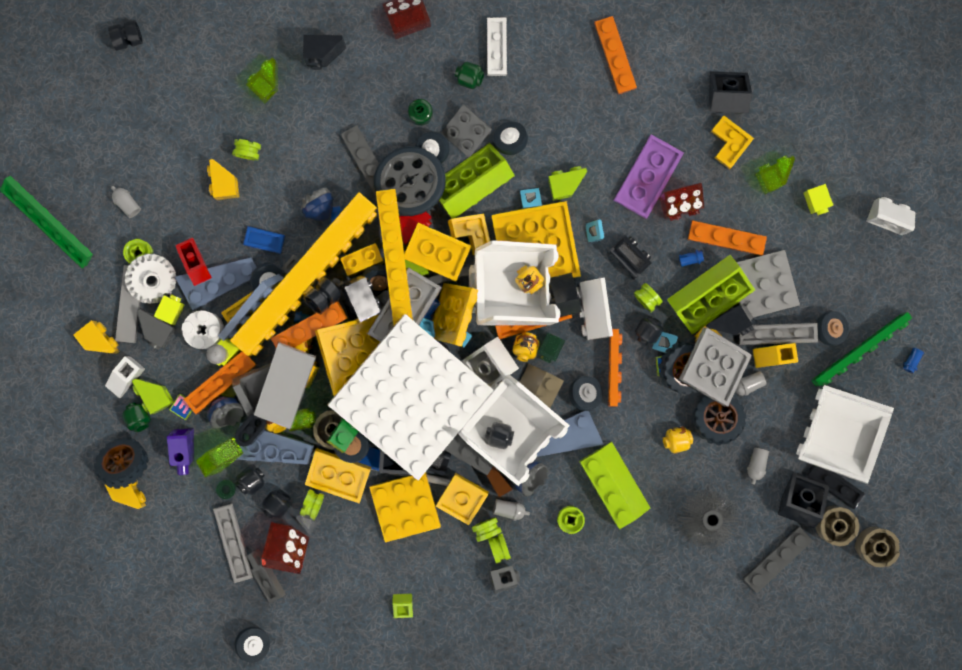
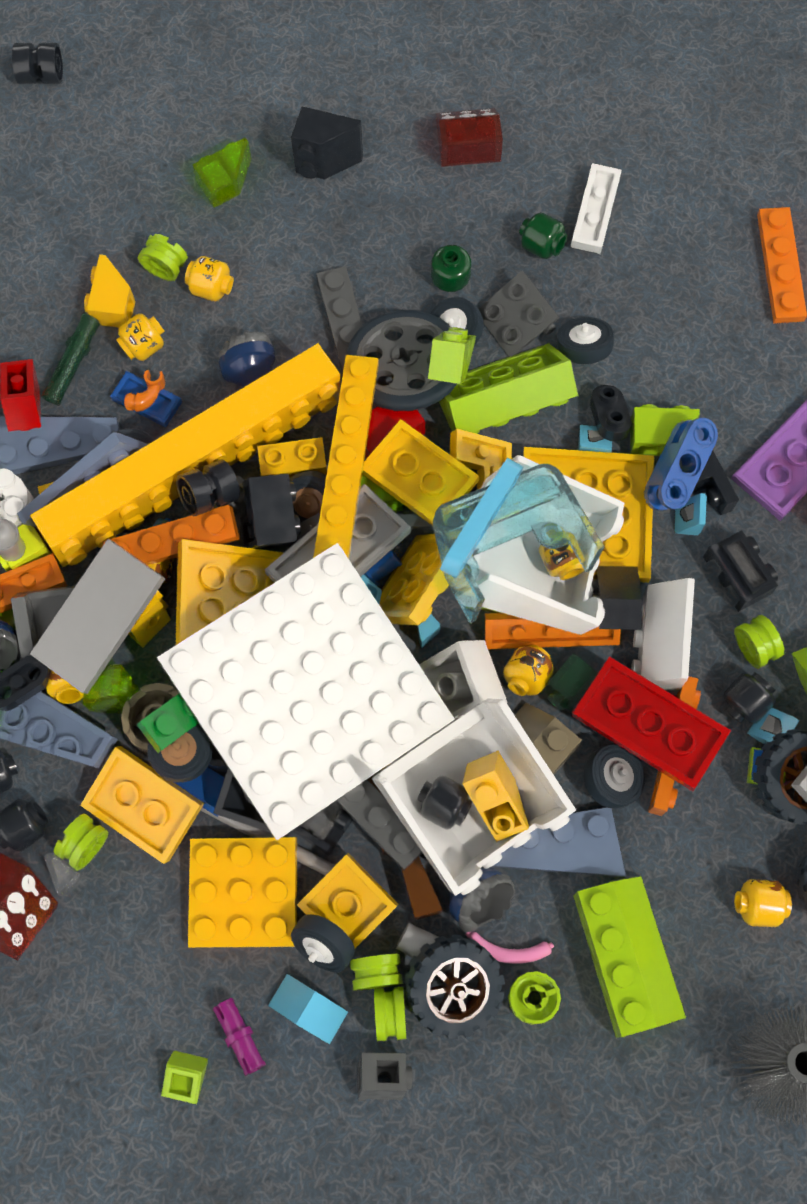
camera: 20 degrees right, 15 degrees down
none -> clear green pin [41,314,101,406]
none -> yellow head [116,313,165,361]
none -> orange arm [124,370,165,412]
none -> yellow head [185,256,234,301]
none -> magenta pin [212,998,266,1076]
none -> medium azure slope [268,974,348,1044]
none -> black wheel [291,914,355,972]
none -> black wheel [404,935,505,1039]
none -> lime slope [428,327,476,384]
none -> clear light blue windscreen [433,464,605,623]
none -> medium azure beam [440,458,524,579]
none -> yellow slope [462,750,529,842]
none -> bright pink piece [465,932,554,964]
none -> red plate [572,656,731,792]
none -> black plate [590,385,632,441]
none -> blue piece [644,418,718,510]
none -> black slope [692,450,739,515]

